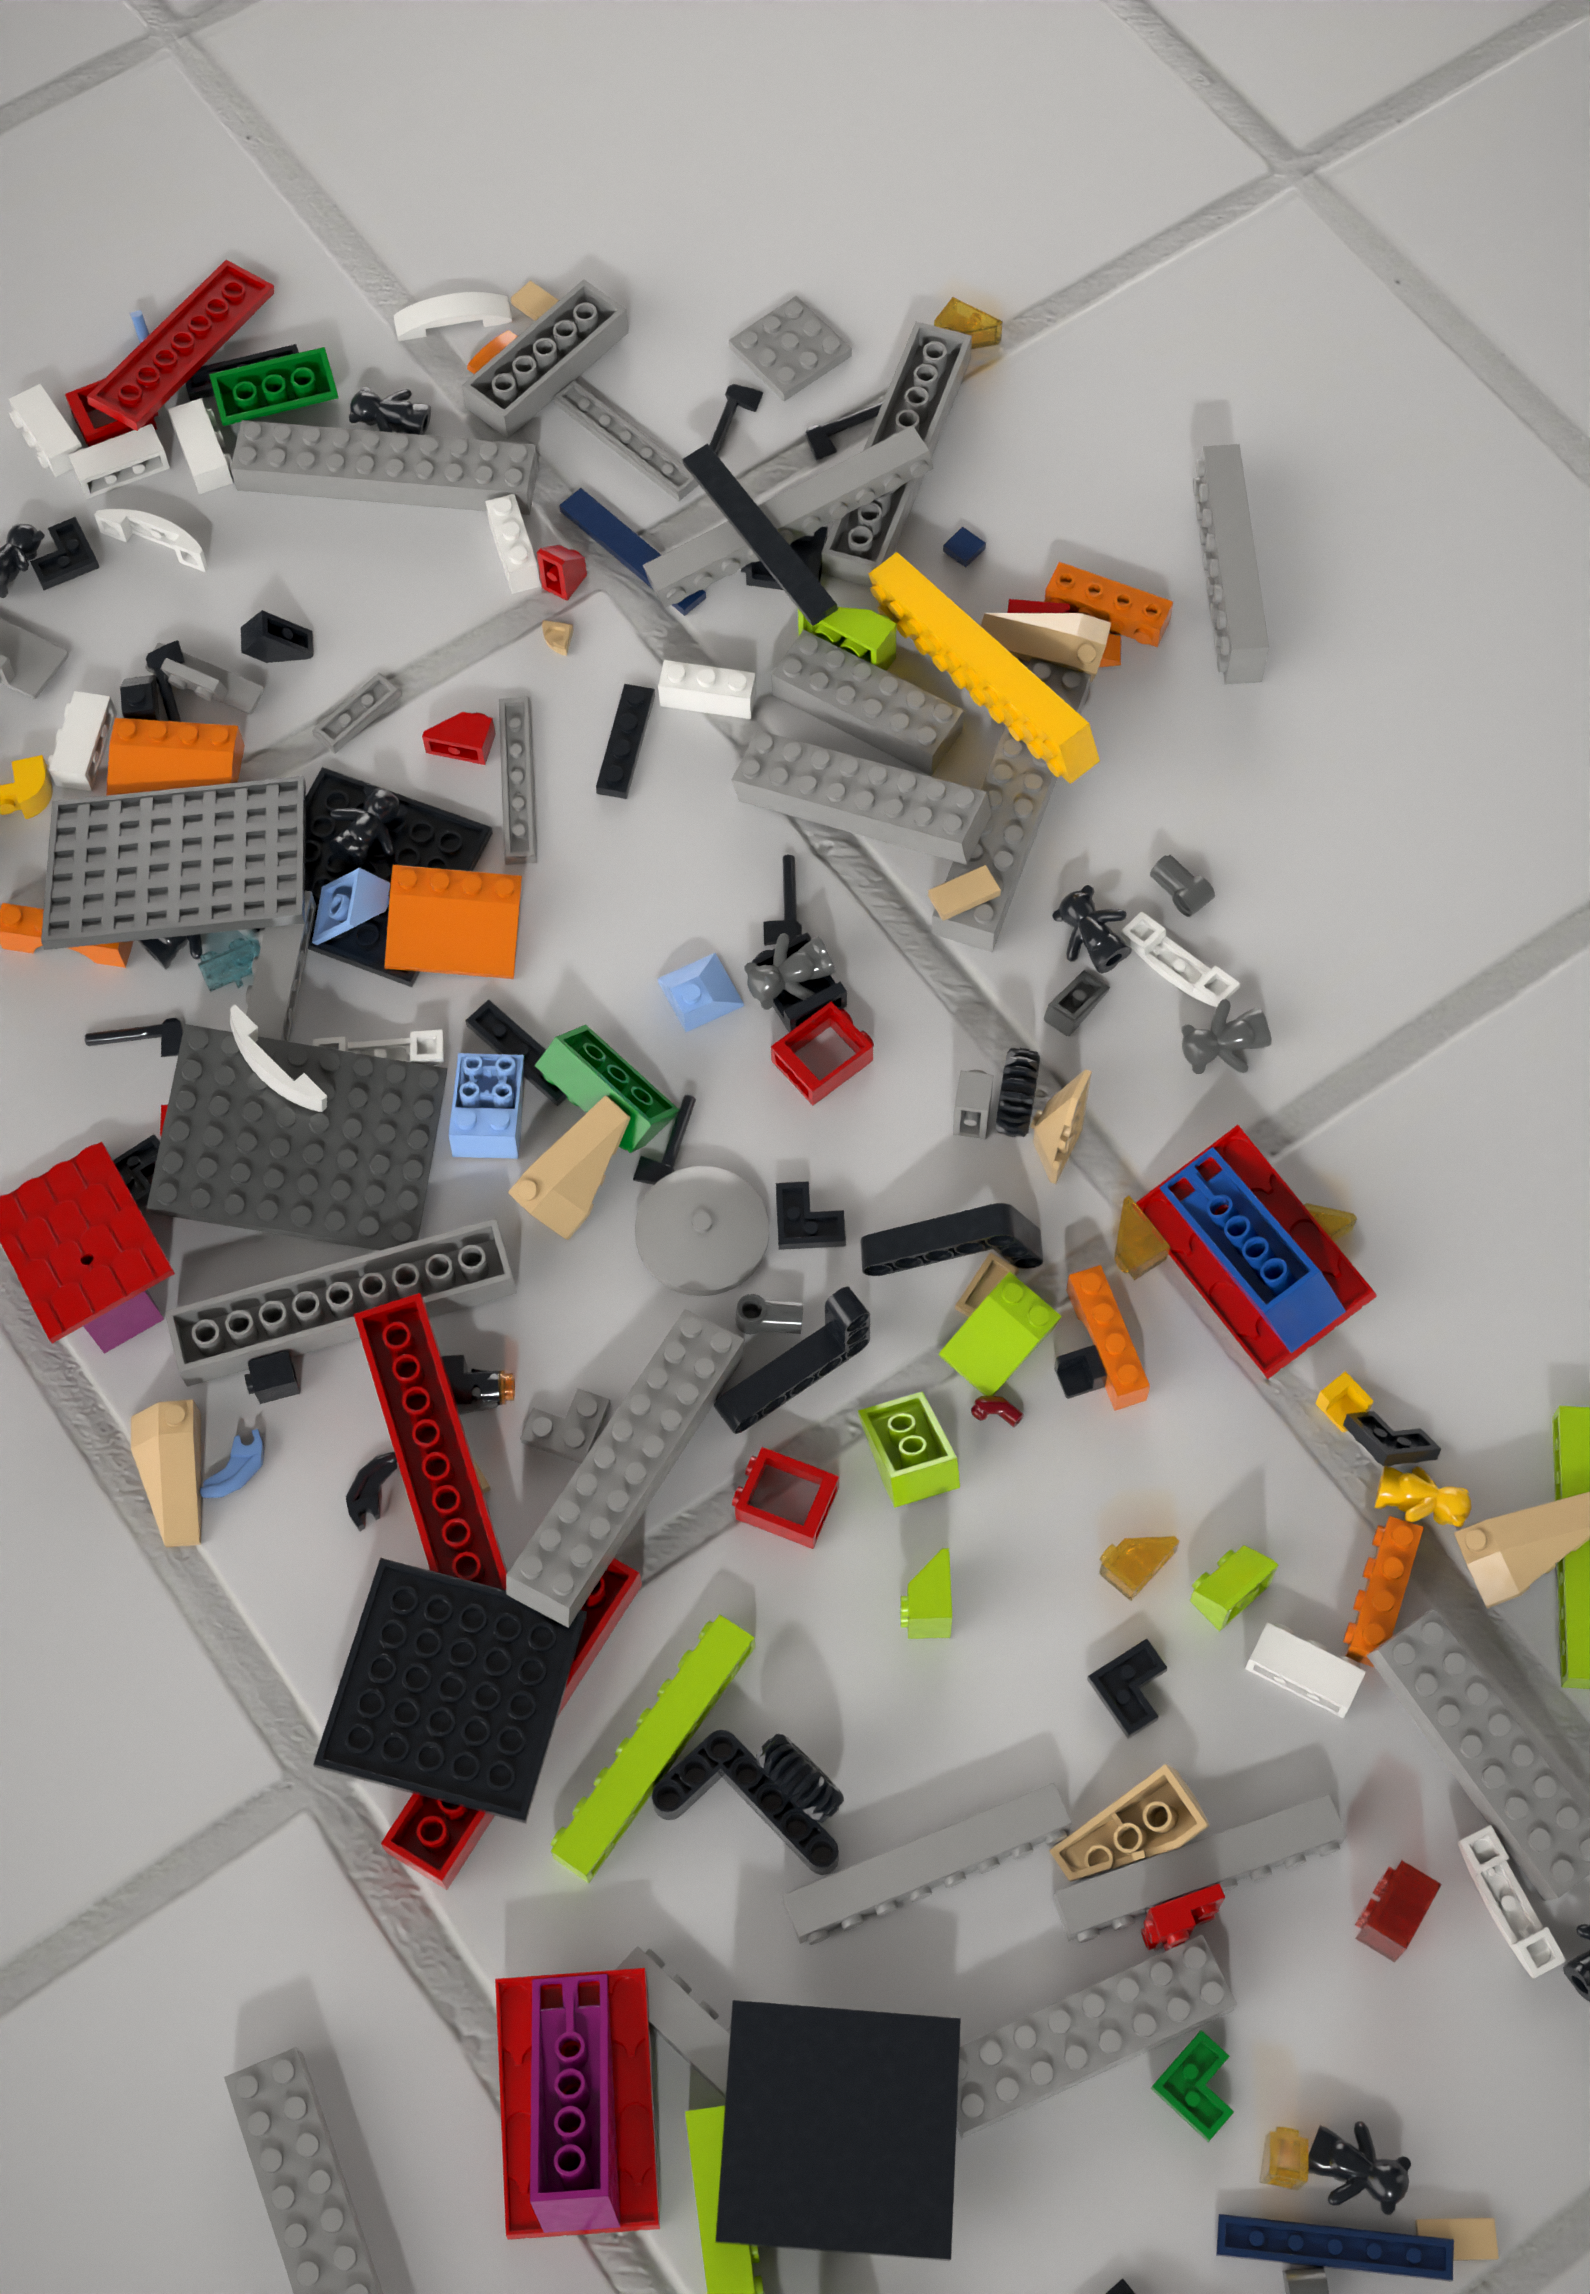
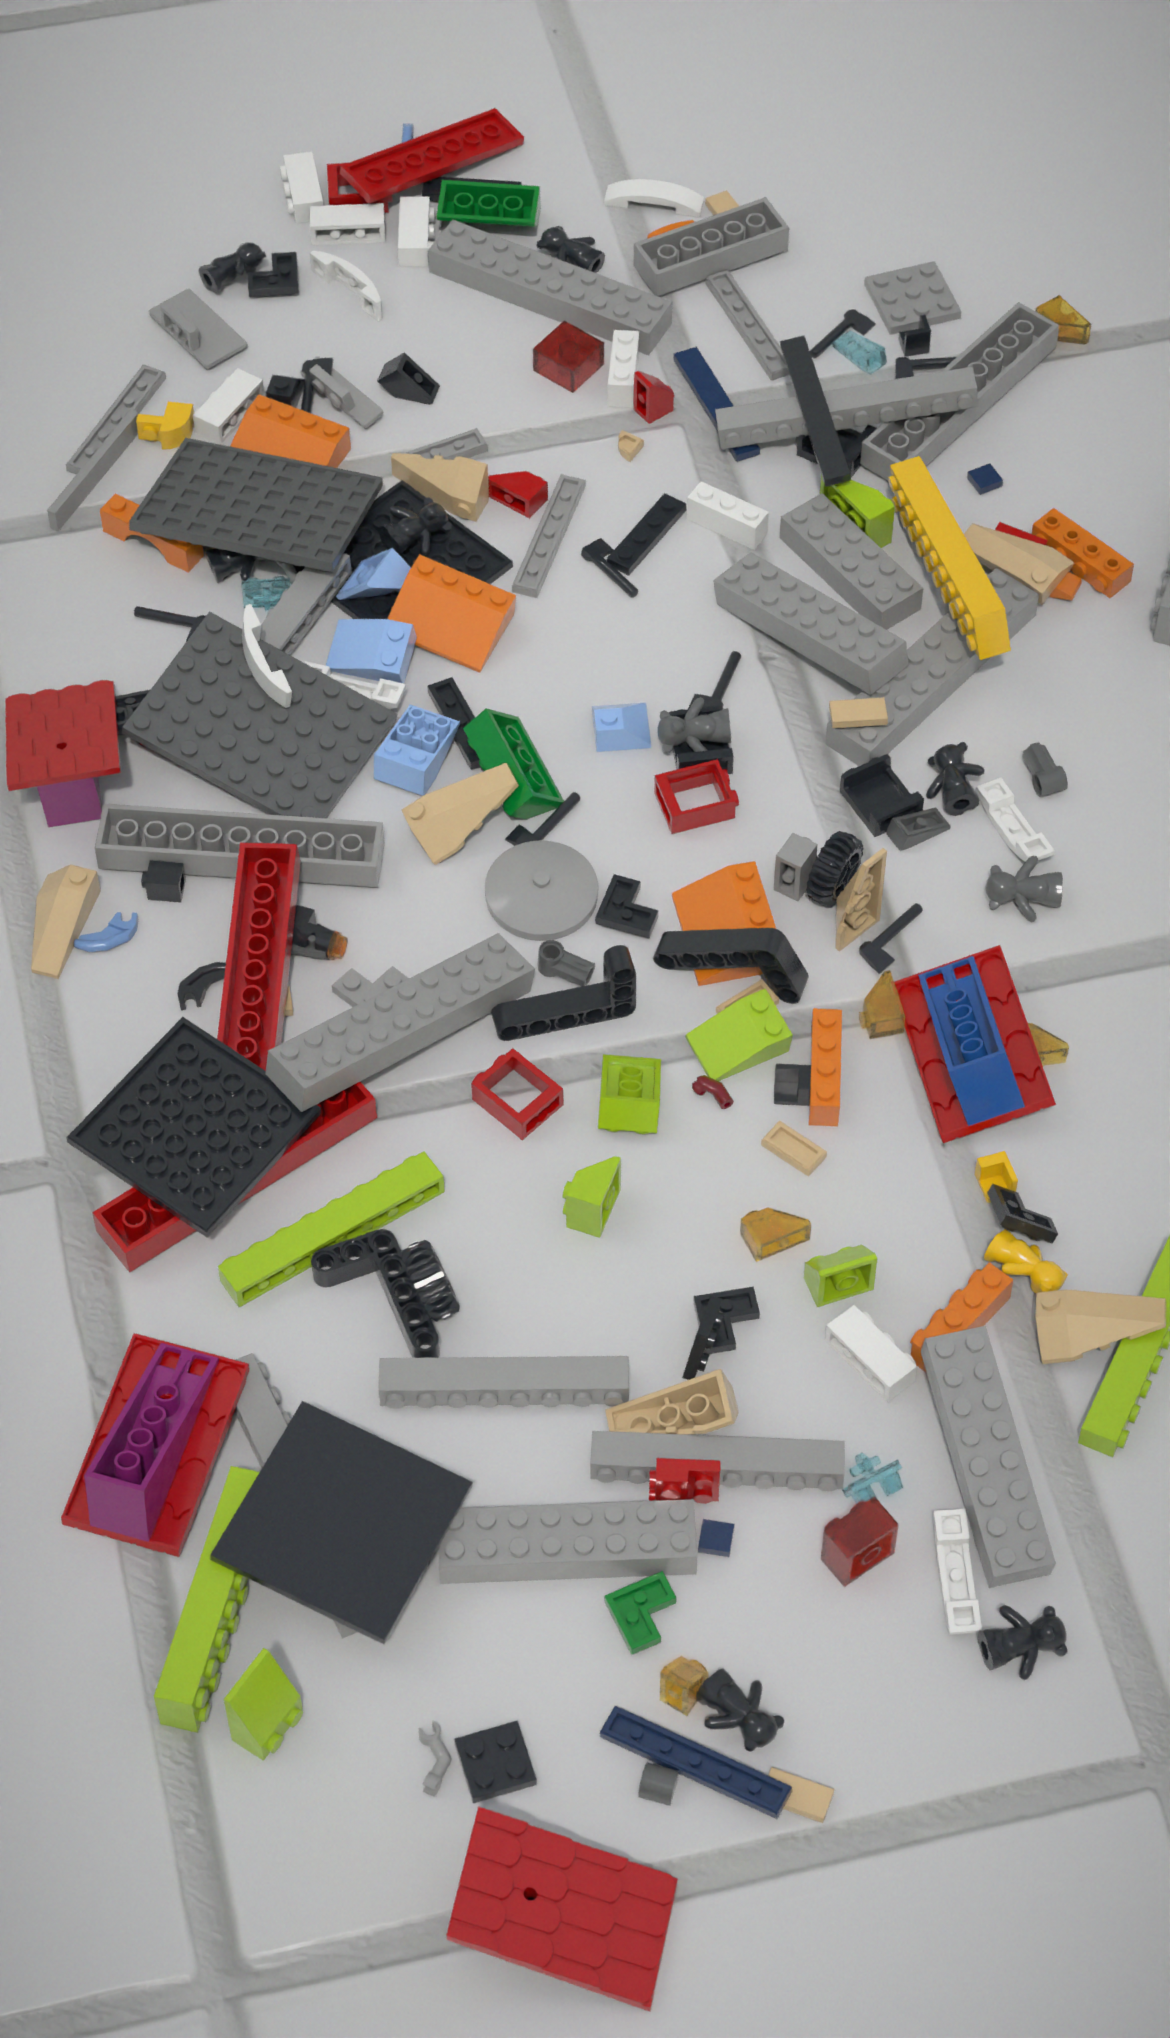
camera: 20 degrees right, 10 degrees down
none -> light blue slope [326,619,417,684]
none -> tan wedge [391,453,489,522]
none -> clear red brick [533,320,604,393]
none -> black piece [581,538,639,597]
none -> orange slope [672,861,776,986]
none -> black plate [682,1295,724,1380]
none -> dark blue tile [698,1519,735,1557]
none -> tan tile [761,1120,827,1177]
none -> clear light blue slope [832,330,887,375]
none -> black panel [840,754,924,837]
none -> clear light blue hips [842,1453,904,1510]
none -> black piece [859,903,923,974]
none -> black panel [898,315,931,357]

